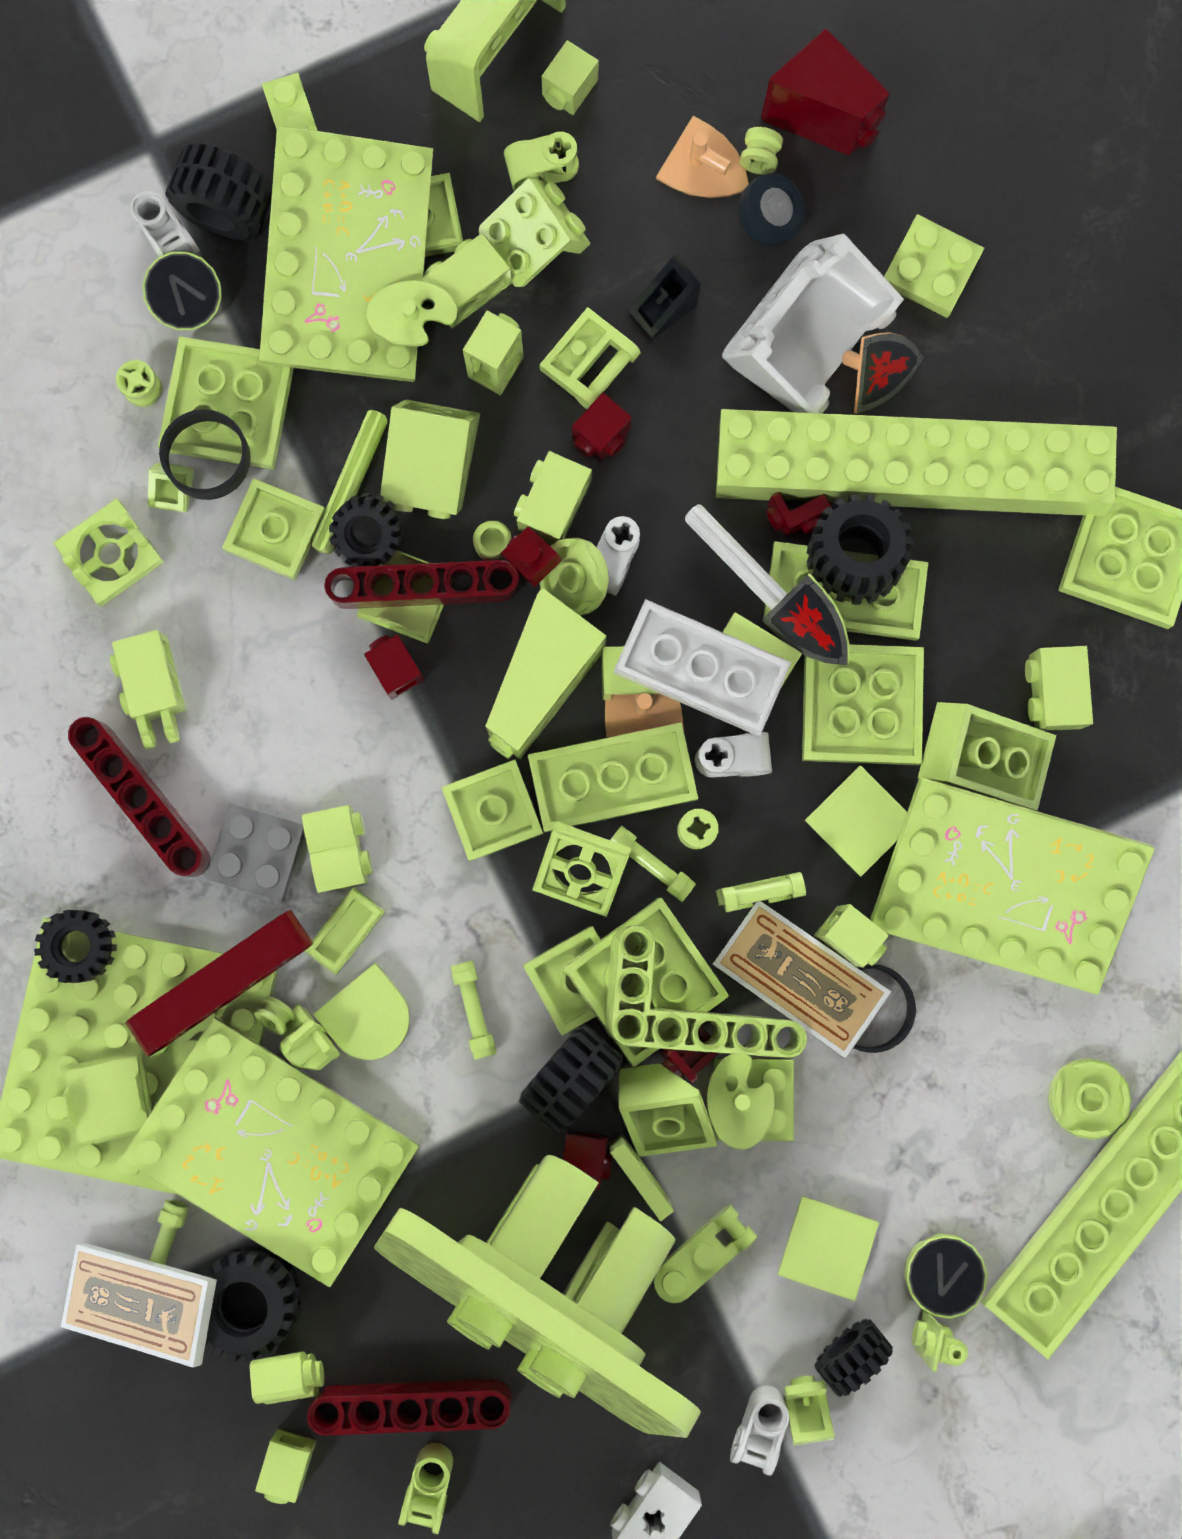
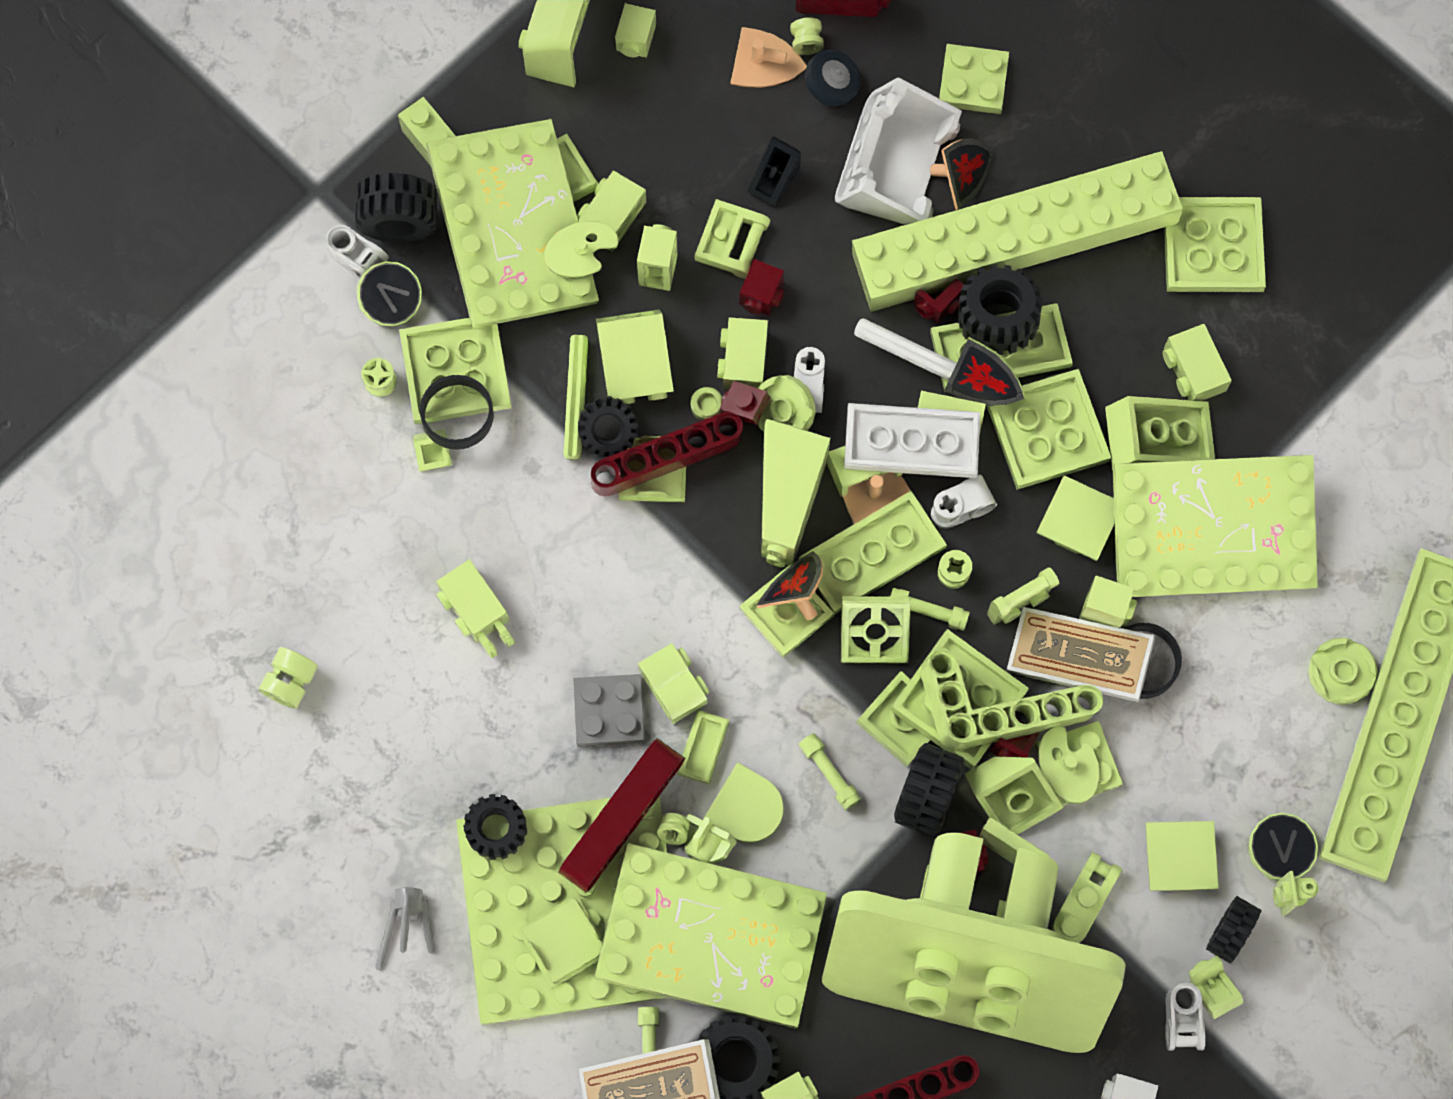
camera: 15 degrees left, 10 degrees down
yellowish green piece [54,498,164,607] -> none
dark red beam [68,717,210,877] -> none
yellowish green plate [222,478,325,581] -> none
dark red brick [364,634,425,700] -> none
yellowish green bracket [479,178,591,287] -> none
yellowish green piece [504,132,579,191] -> none
none -> shield [756,551,823,620]

